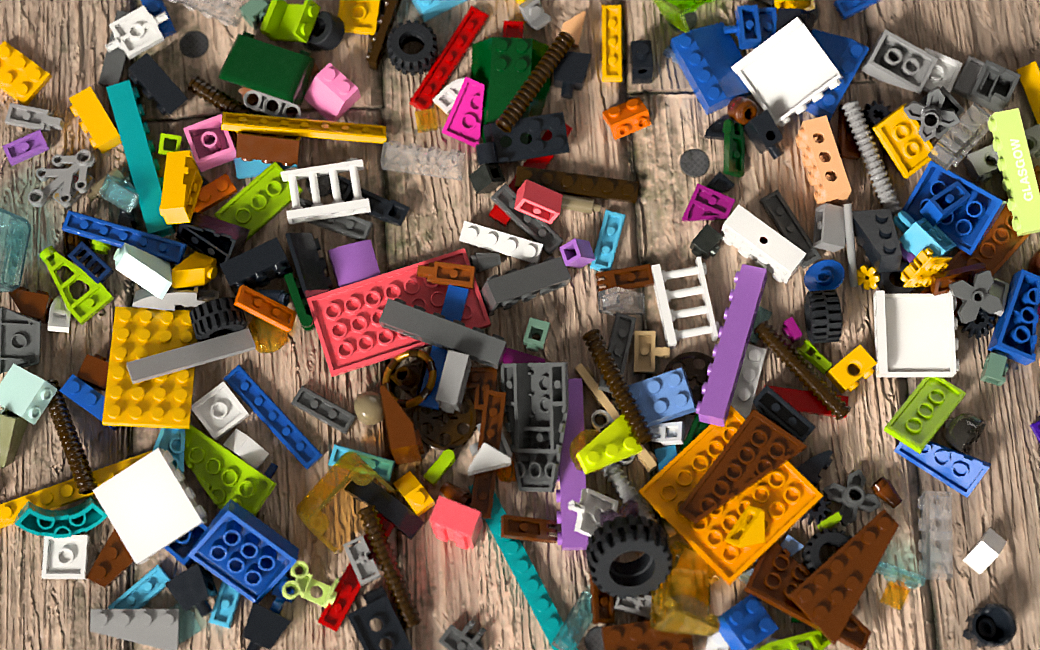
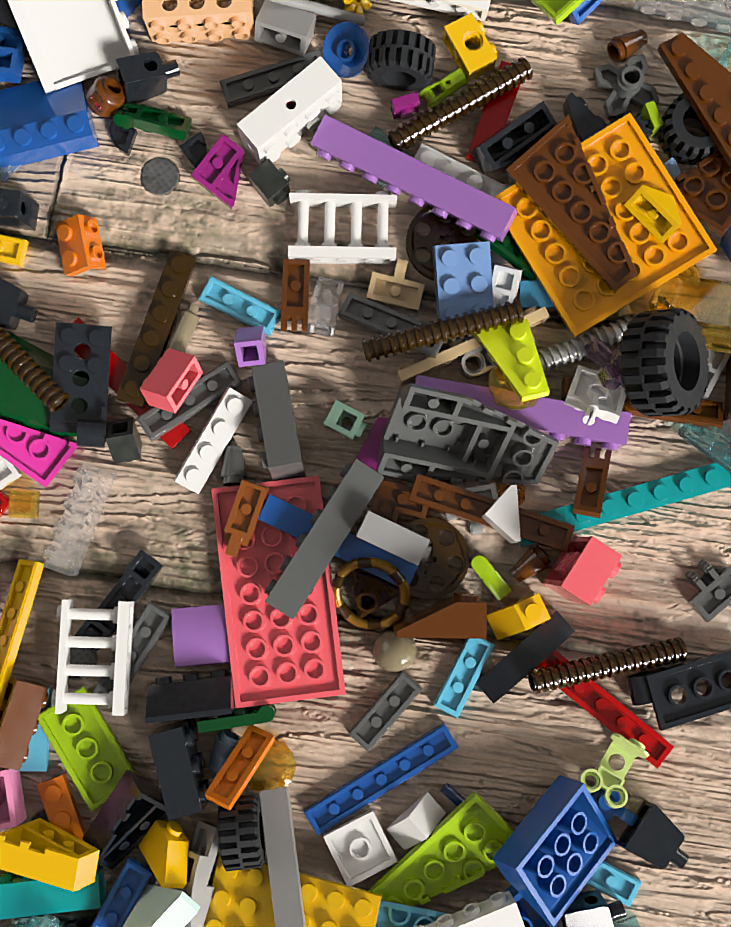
camera: 85 degrees left, 10 degrees up
clear yellow windscreen [296,452,397,555] -> none
light grey piece [343,536,381,586] -> none

